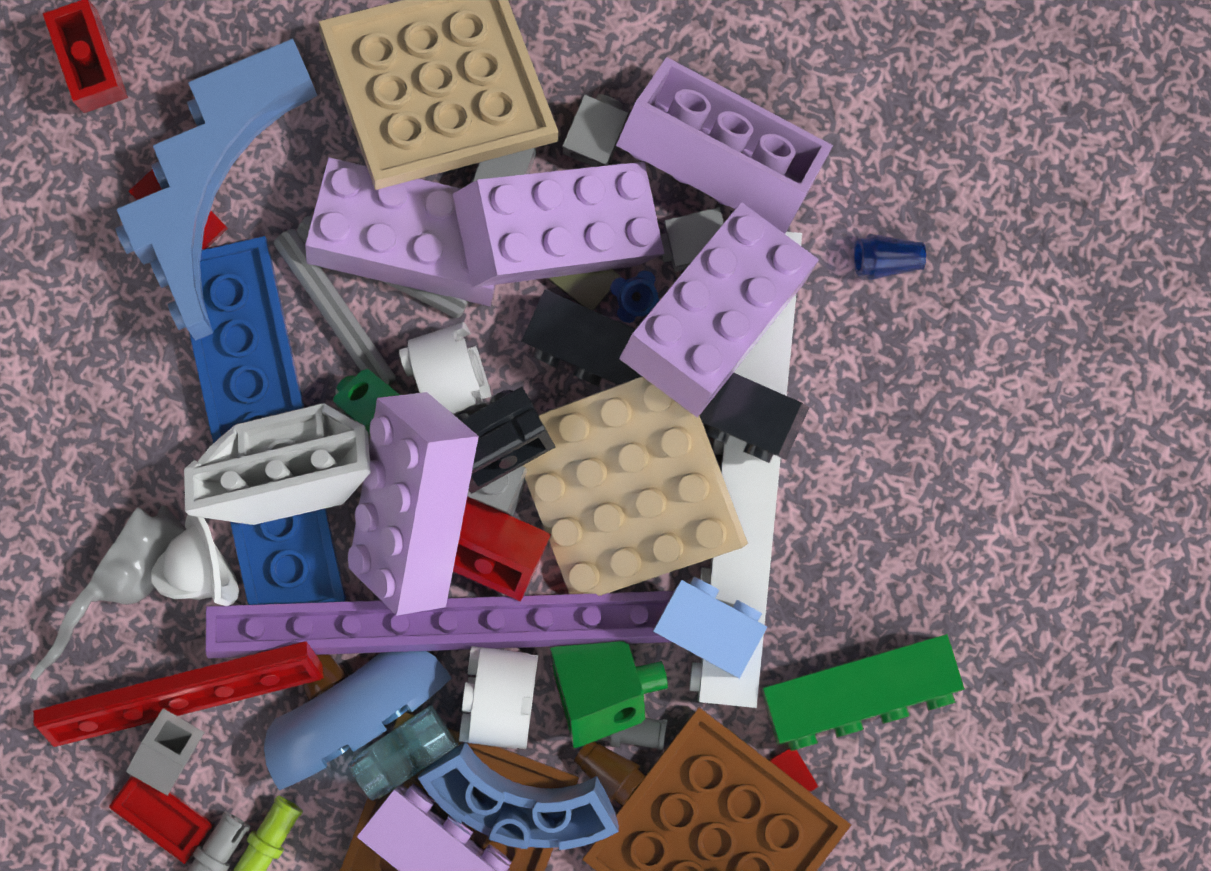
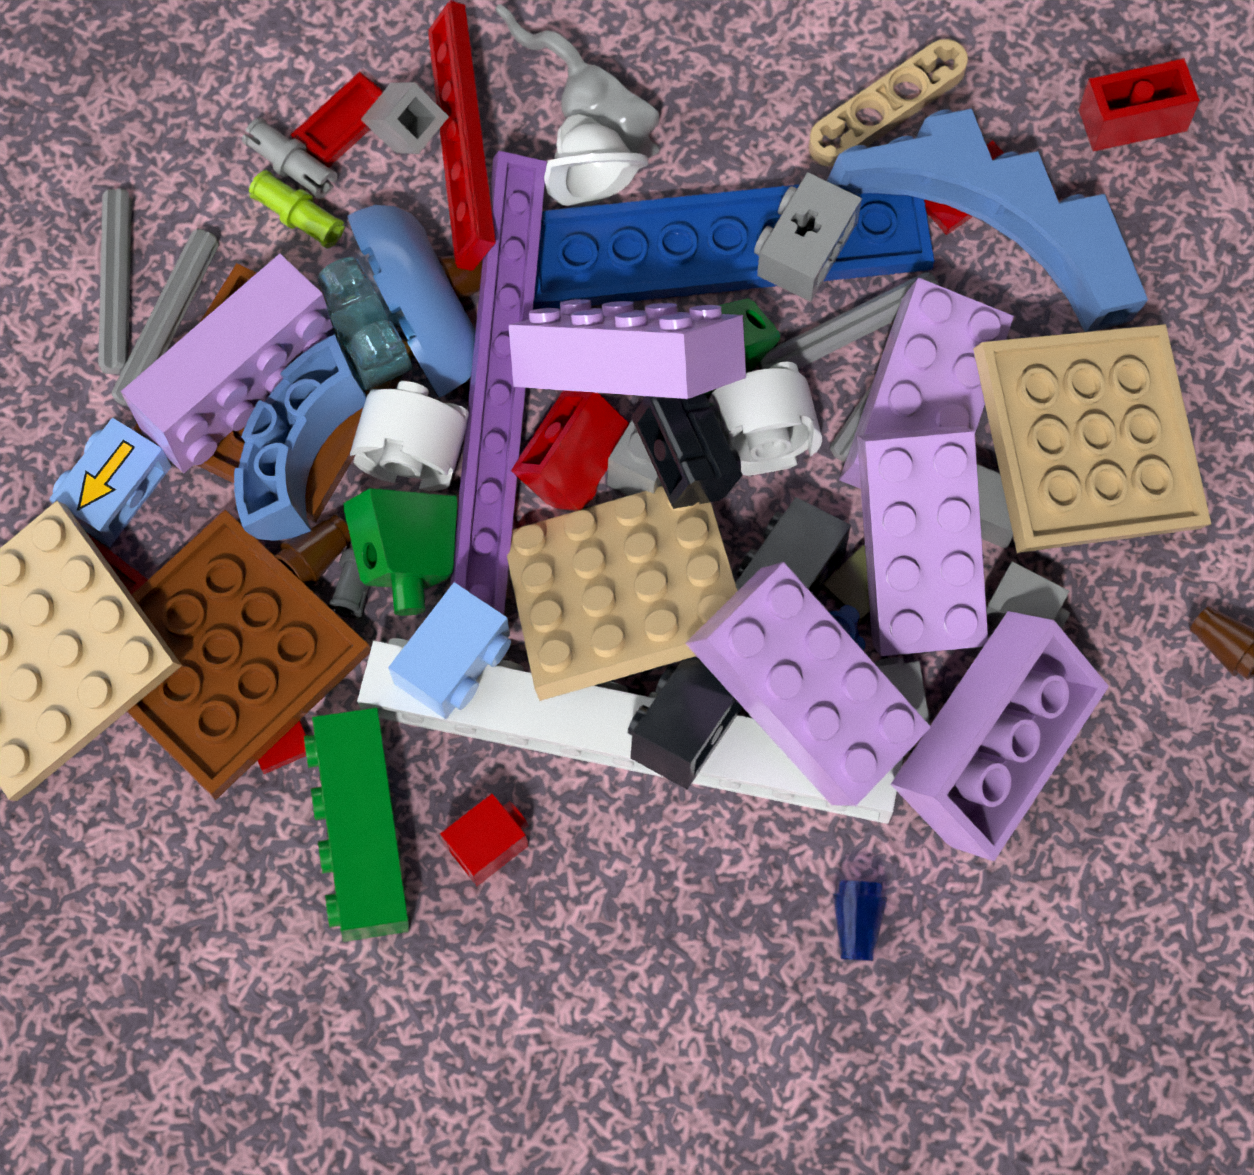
camera: 100 degrees right, 15 degrees down
white wedge [184,403,371,525] -> none
none -> red brick [440,793,529,886]
none -> light grey brick [754,172,862,302]
none -> tan beam [809,39,968,167]

